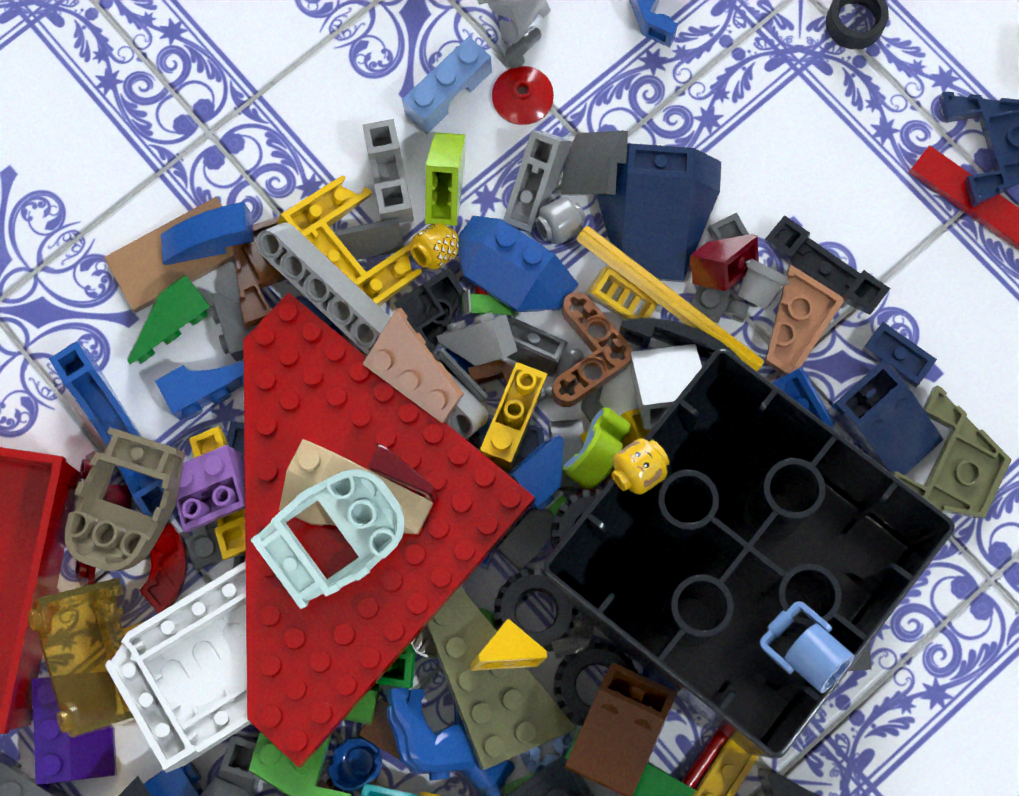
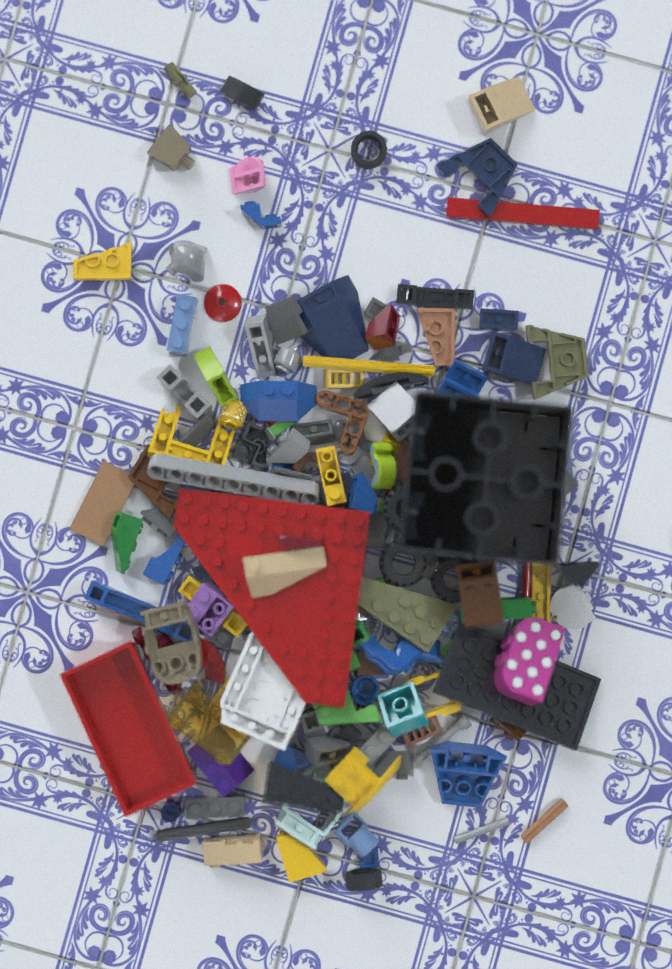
camera: 40 degrees left, 10 degrees up
blue slope [161,201,254,265] -> none
light aqua slope [251,469,405,609] -> none
nougat wing [363,308,464,423] -> none
yellow slope [470,619,547,671] -> none
dark grey arm [505,26,542,68] -> none
yellow head [611,438,669,495] -> none
light grey piece [737,258,789,310] -> none
medium blue piece [760,601,855,693] -> none

